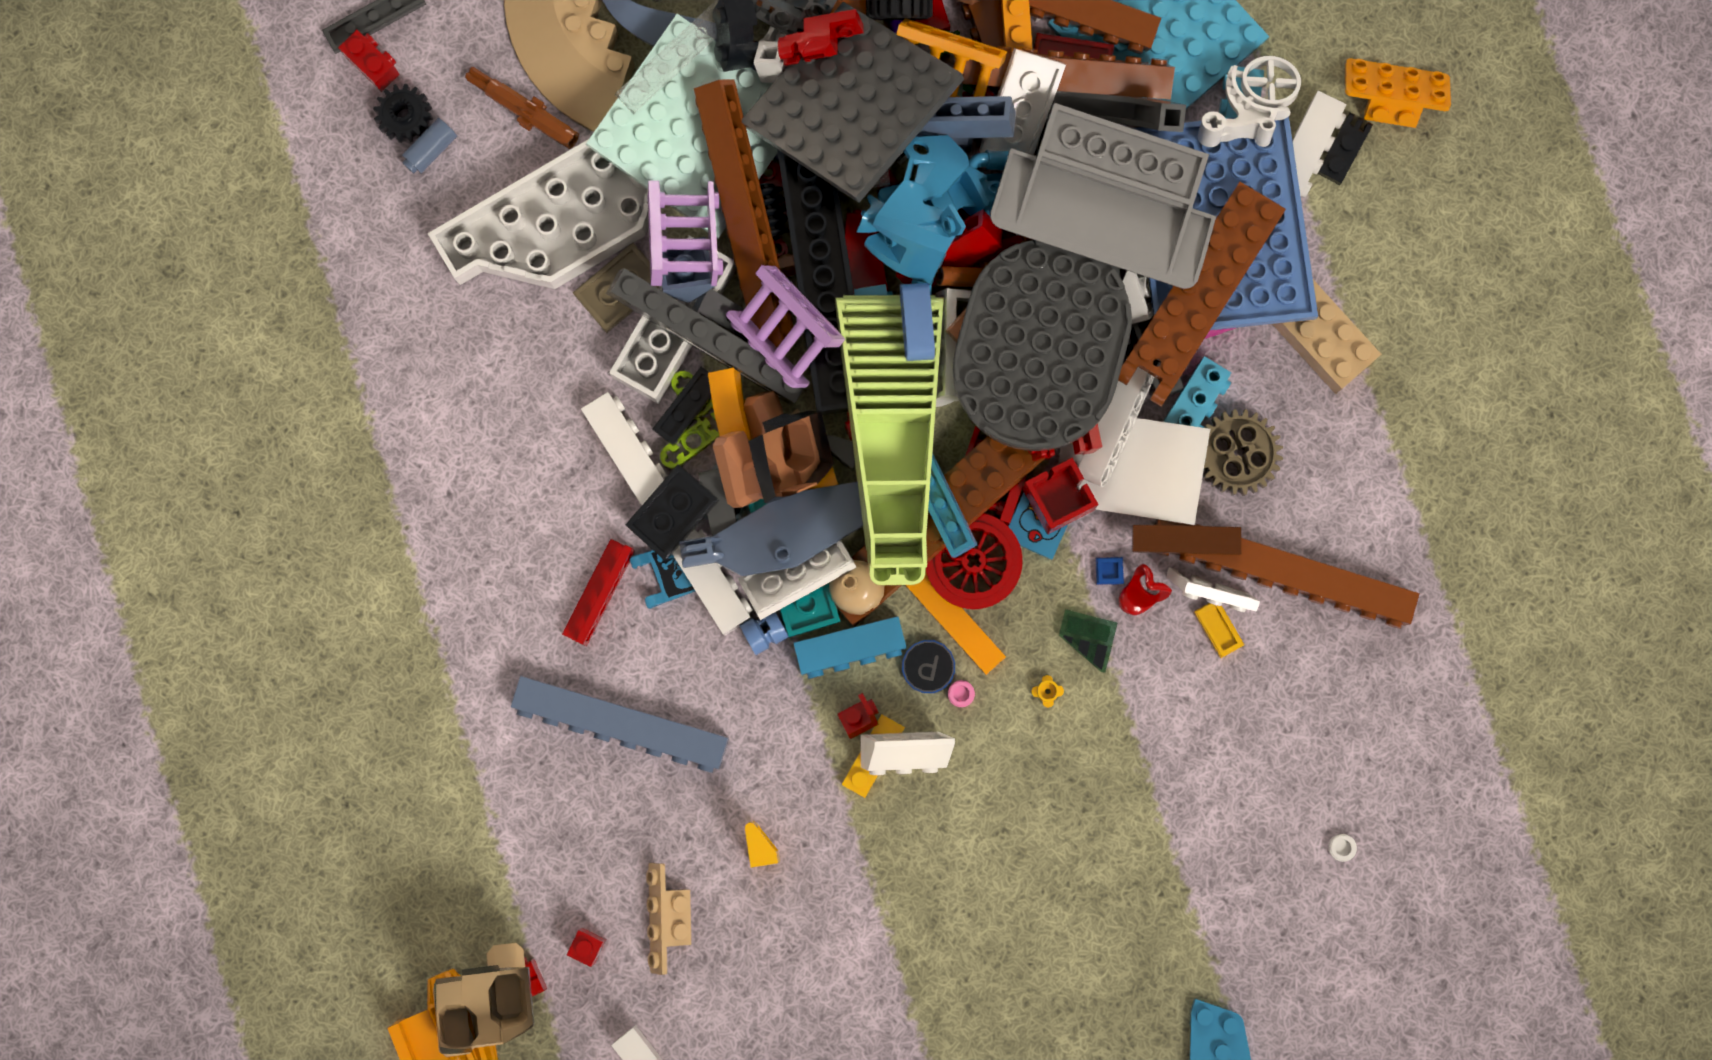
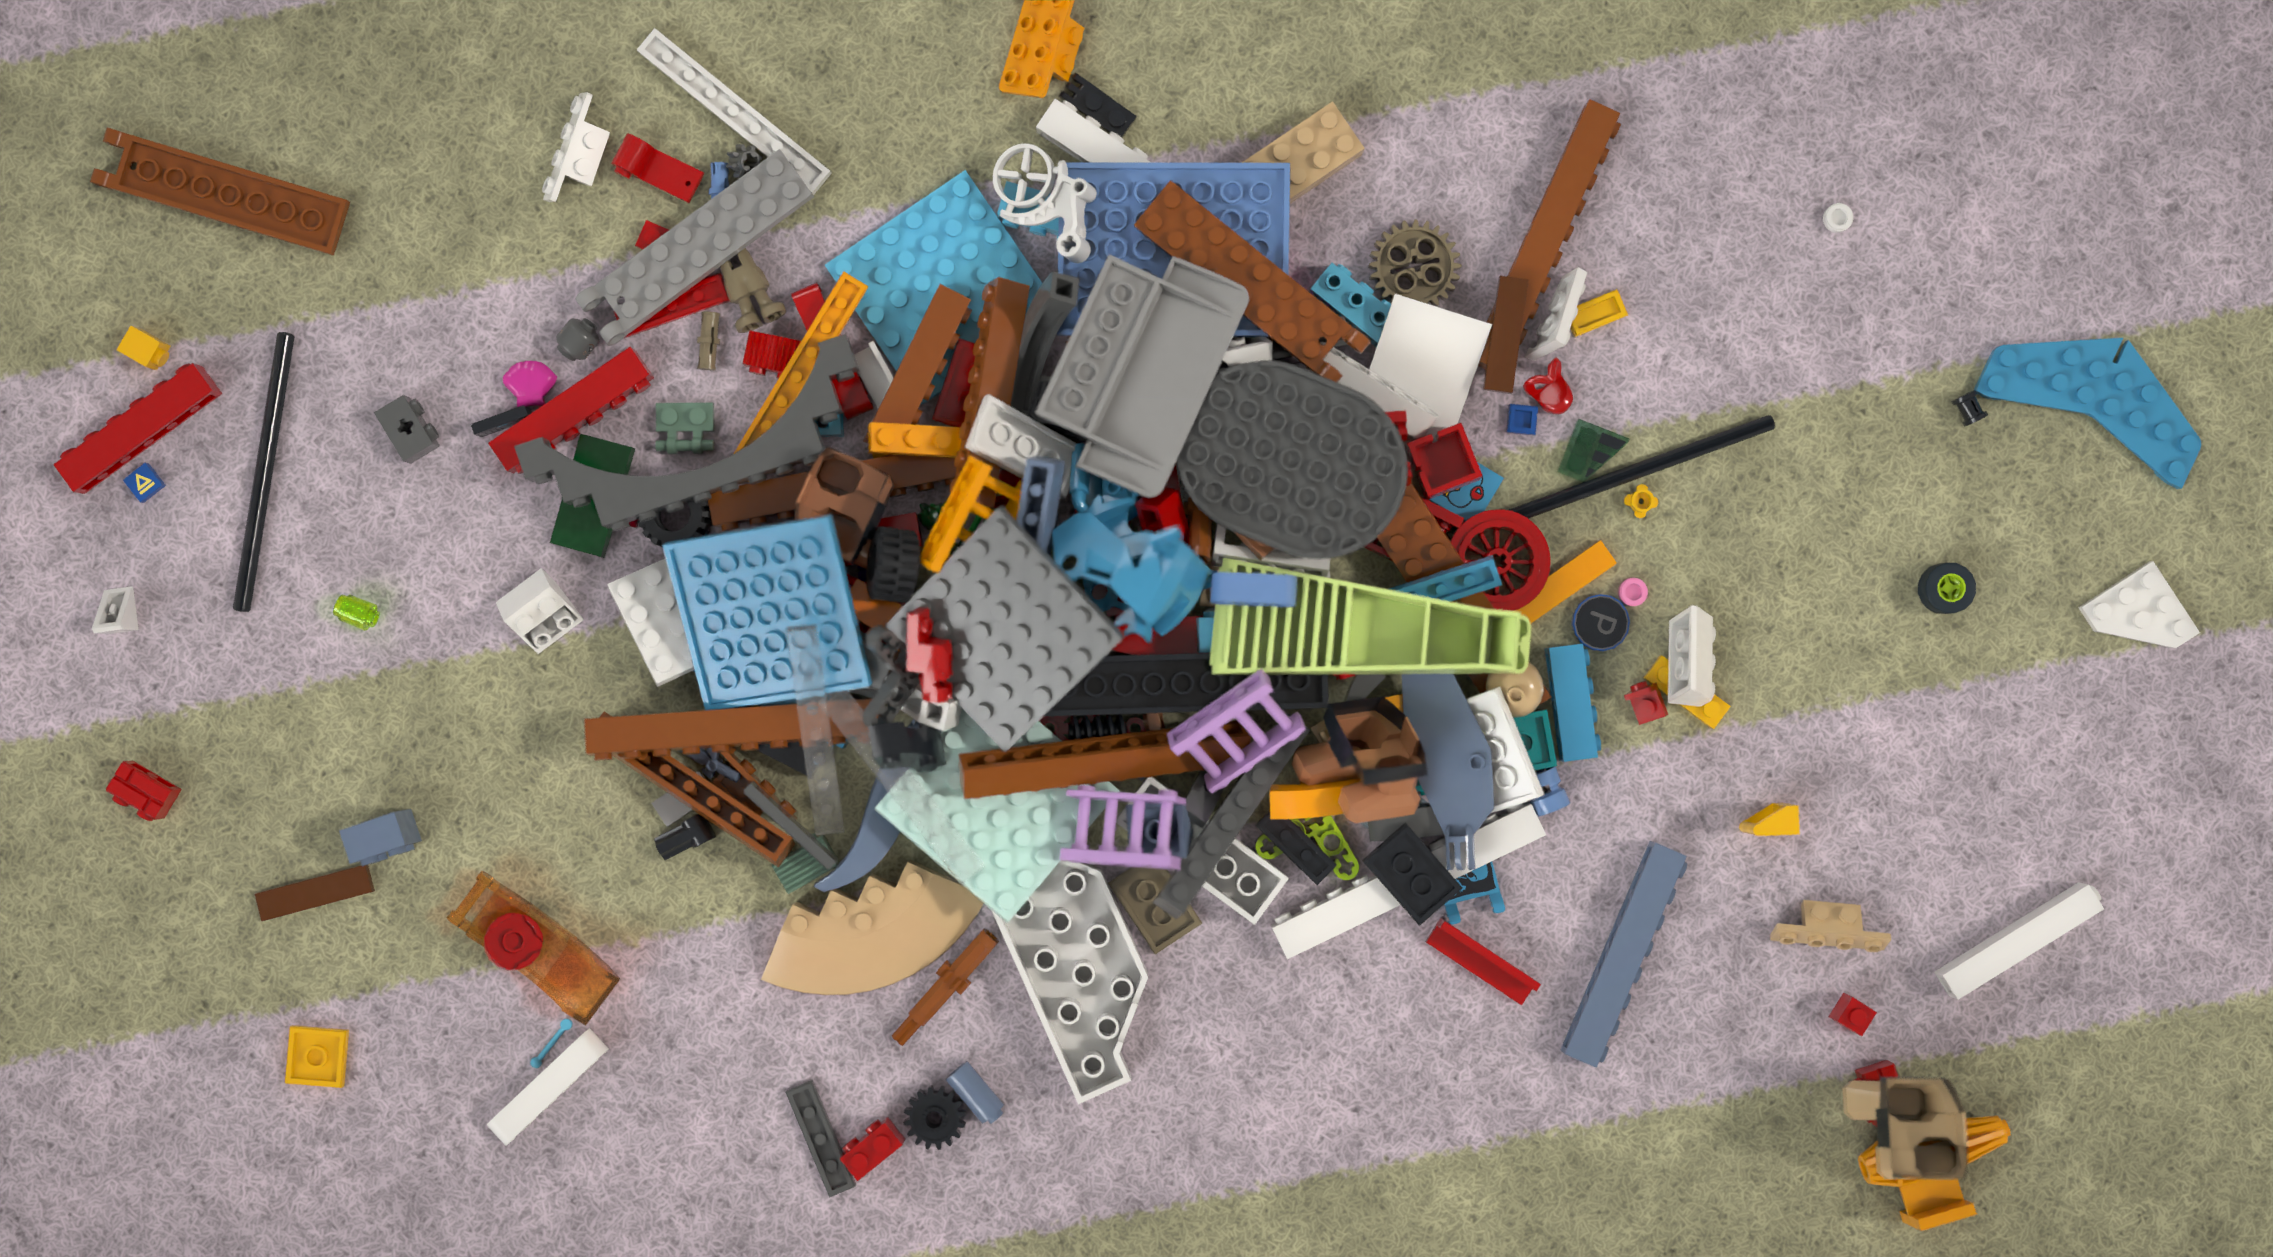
camera: 85 degrees left, 5 degrees up
none -> black axle [1509,415,1775,519]
none -> black wheel [1918,563,1976,614]
none -> black bush [1951,390,1988,427]

